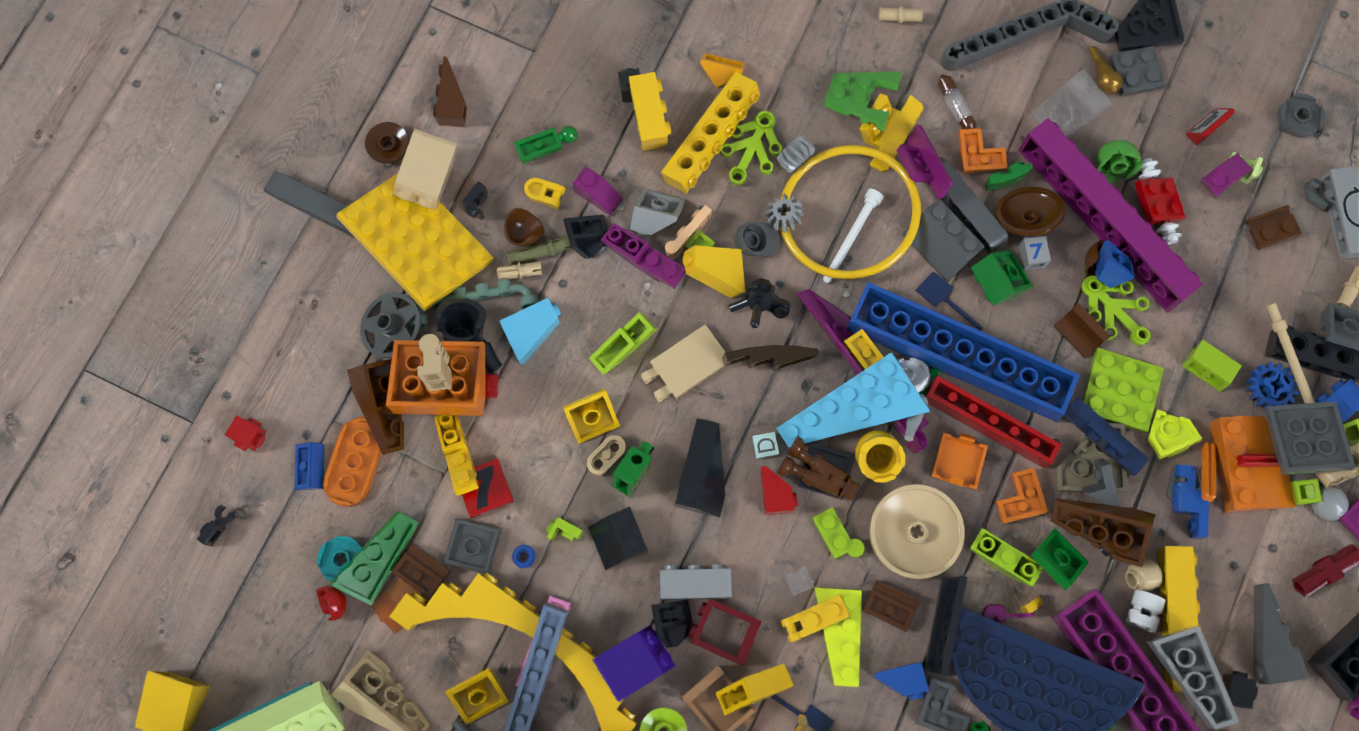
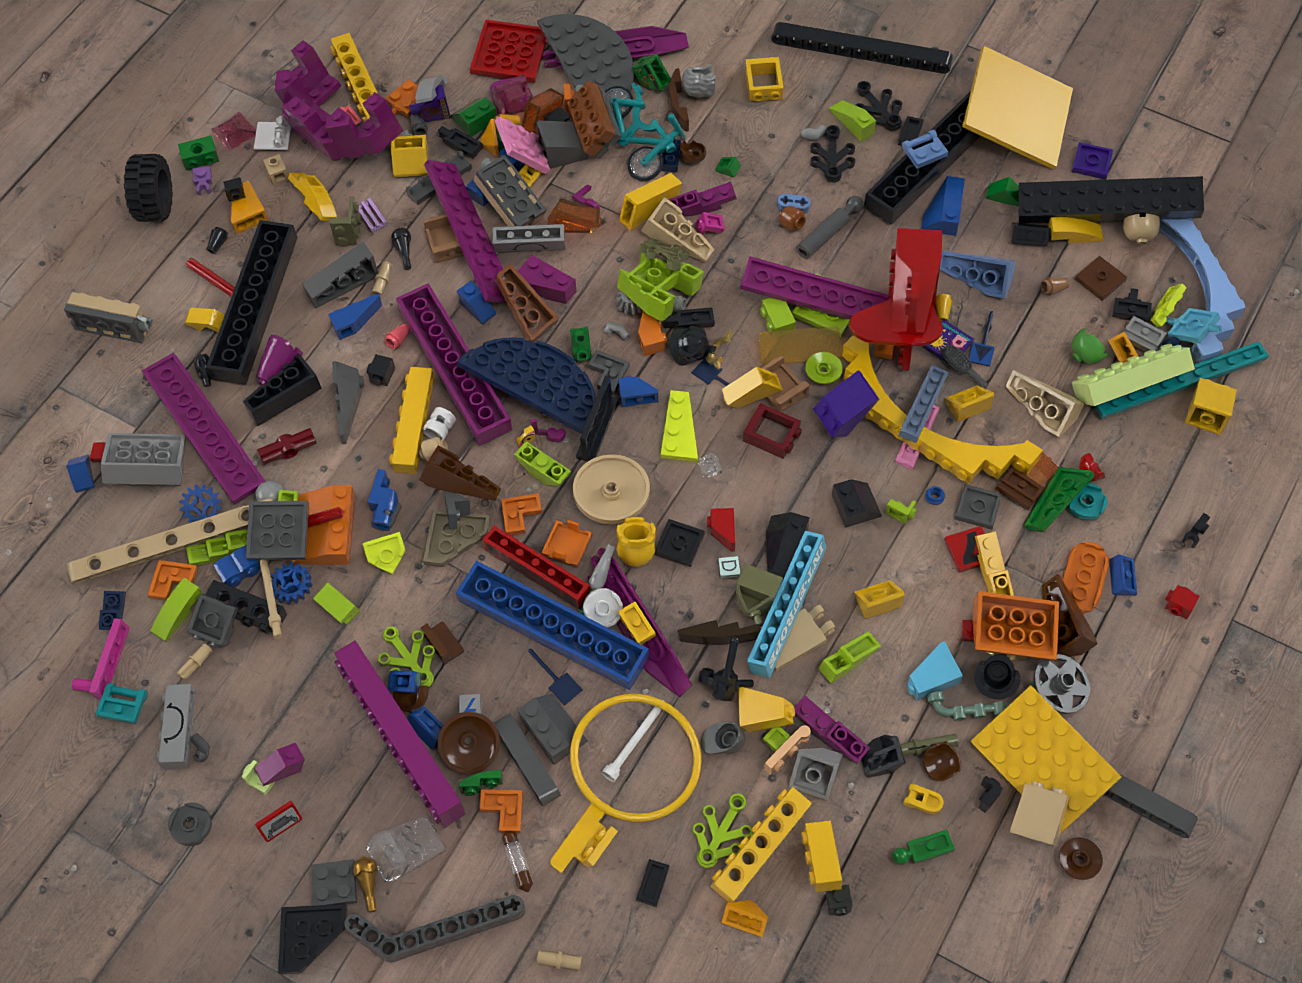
camera: 175 degrees left, 15 degrees down
tan legs [417,334,452,391] -> none
reddish brown slope [433,57,467,127] -> none
black cone [480,339,502,373] -> none
tan axle [497,261,542,280] -> none
magenta slope [573,166,623,216] -> none
tan plate [587,435,626,476] -> none
green torso [611,441,655,498] -> none
black slope [651,599,693,648] -> none
light grey brick [660,564,732,600] -> none
light grey gear [766,194,804,233] -> none
medium azure wing [776,352,931,448] -> none
light grey gear [777,136,815,172] -> none
reddish brown piece [777,436,860,501] -> none
yellow plate [780,594,851,643] -> none
lime hinge [812,507,865,560] -> none
bright green wing [824,72,902,131] -> none
reddish brown plate [862,580,920,632] -> none
magenta bracket [896,124,953,199] -> none
green slope [971,249,1034,306] -> none
green plate [1031,528,1089,590] -> none
dark blue bracket [1064,398,1149,476] -> none
lime plate [1082,348,1164,433] -> none
bright green cylinder [1095,140,1142,183] -> none
red plate [1134,158,1186,245] -> none
light grey wedge [1146,626,1239,730] -> none
orange axle [1201,442,1216,502] -> none
reddish brown plate [1245,205,1302,250] -> none
none -> blue slope [408,706,443,750]
none -> black tile [636,859,670,908]
none -> olive piece [736,564,783,627]
none -> medium azure brick [747,531,826,679]

